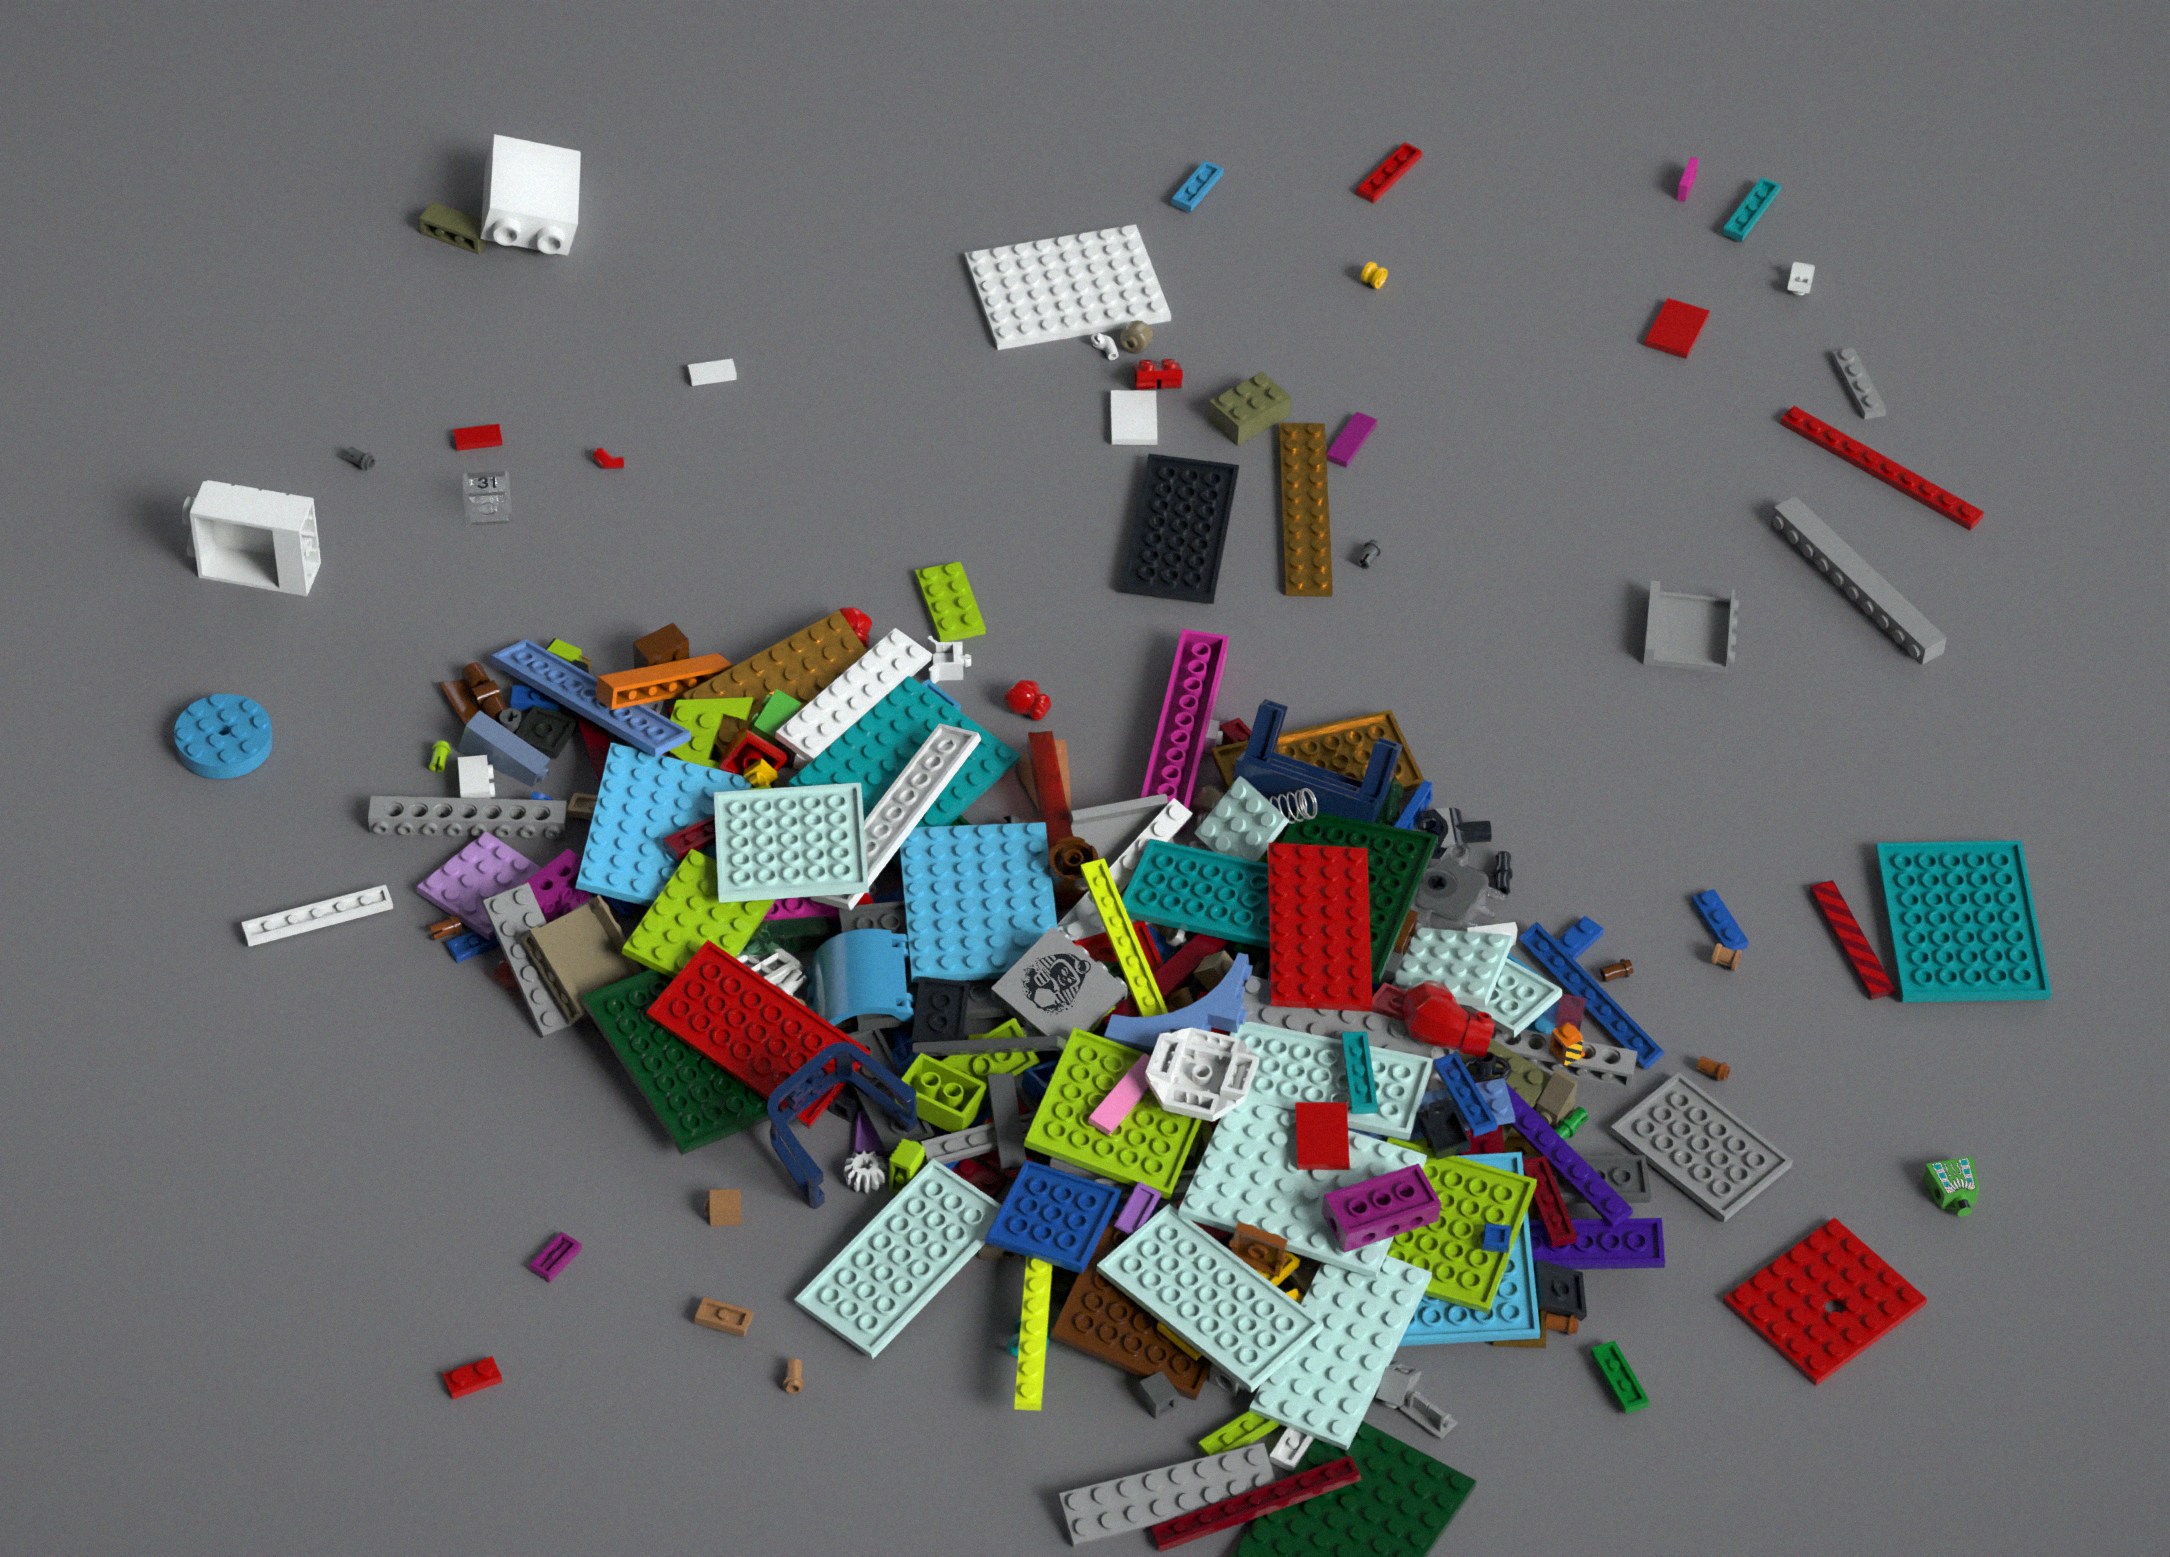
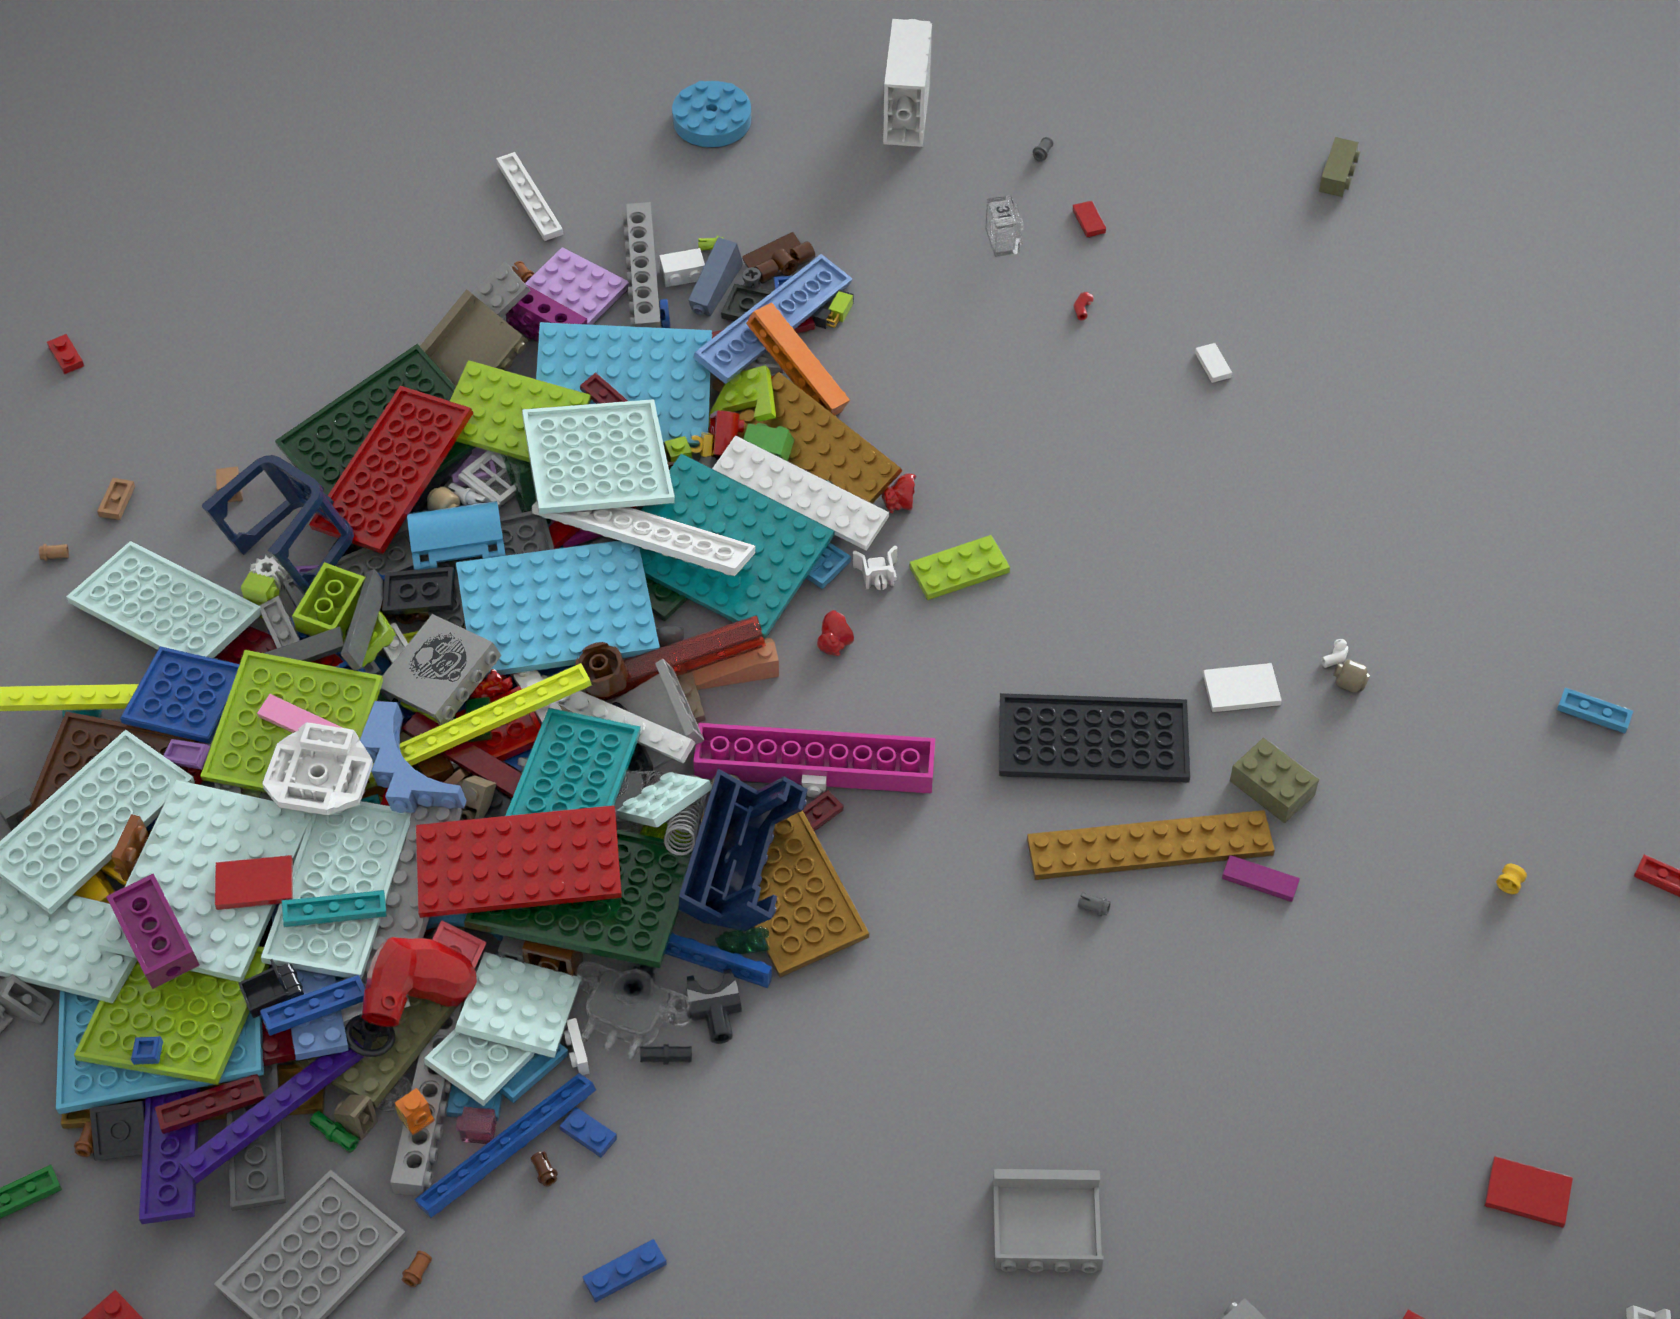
camera: 85 degrees right, 5 degrees up
white brick [481,134,581,256] -> none
magenta tile [528,1231,582,1283] -> none
reddish brown brick [633,623,690,669] -> none
white plate [965,224,1171,350] -> none
red plate [1133,359,1183,390] -> none
medium nougat bush [1711,943,1742,971] -> none

